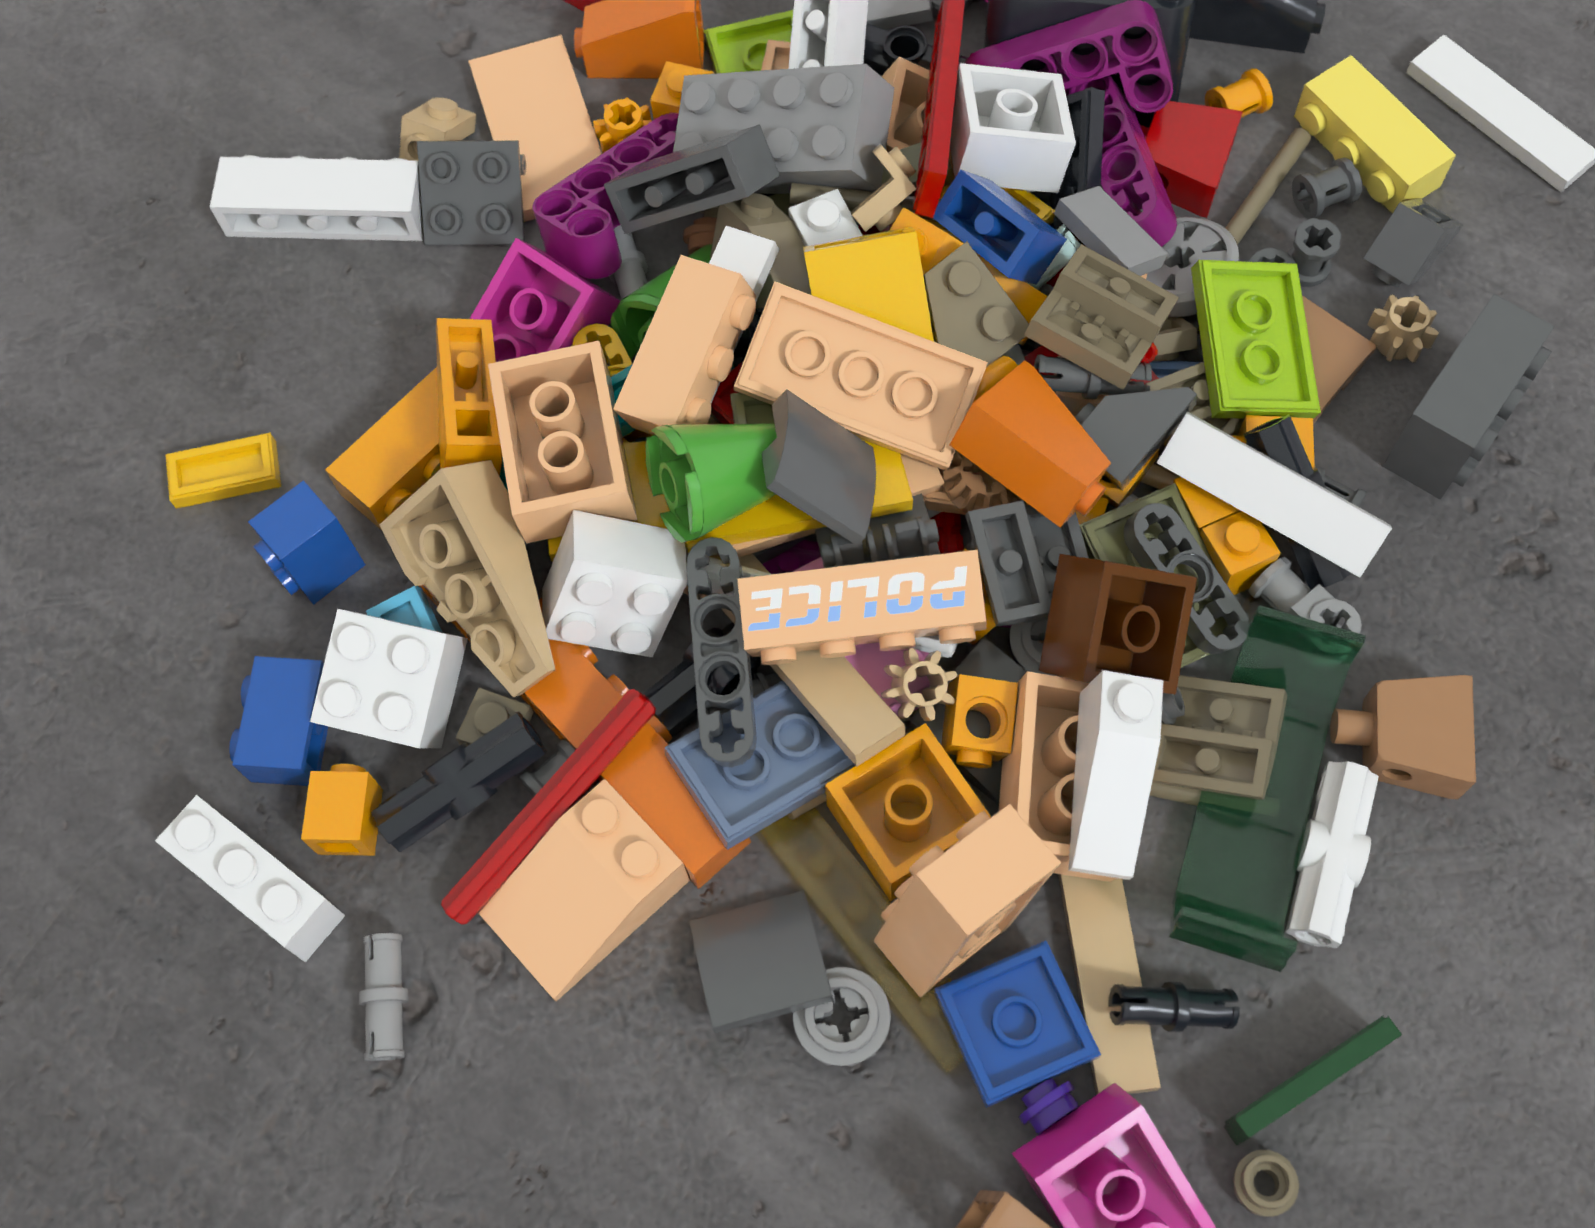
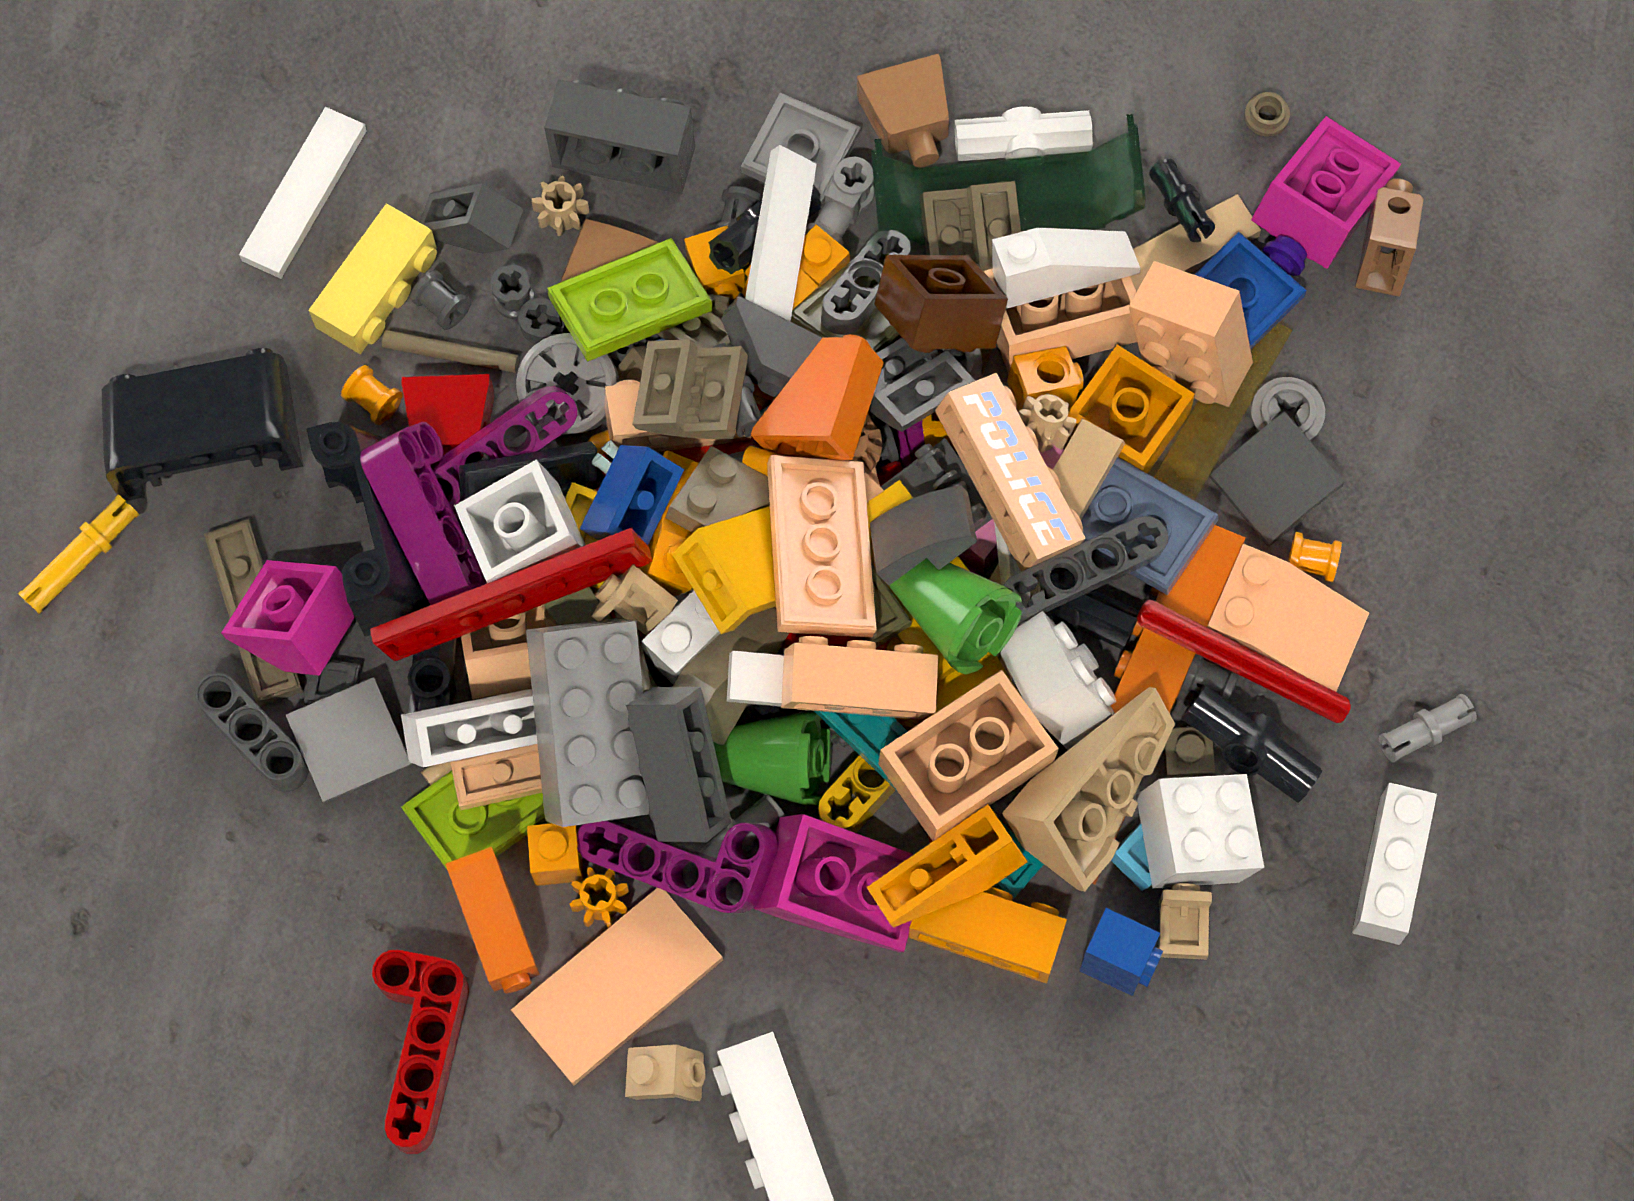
camera: 115 degrees left, 5 degrees up
yellow tile [165,433,281,509] -> none
blue brick [229,656,329,786] -> none
light orange brick [301,764,383,856] -> none
dark grey hinge [417,140,526,245] -> none
light grey tile [1054,186,1168,276] -> none
dark green tile [1223,1016,1402,1146] -> none
none -> light grey tile [741,93,861,207]
none -> tan bracket [1158,883,1212,960]
none -> light orange bush [1288,532,1342,582]

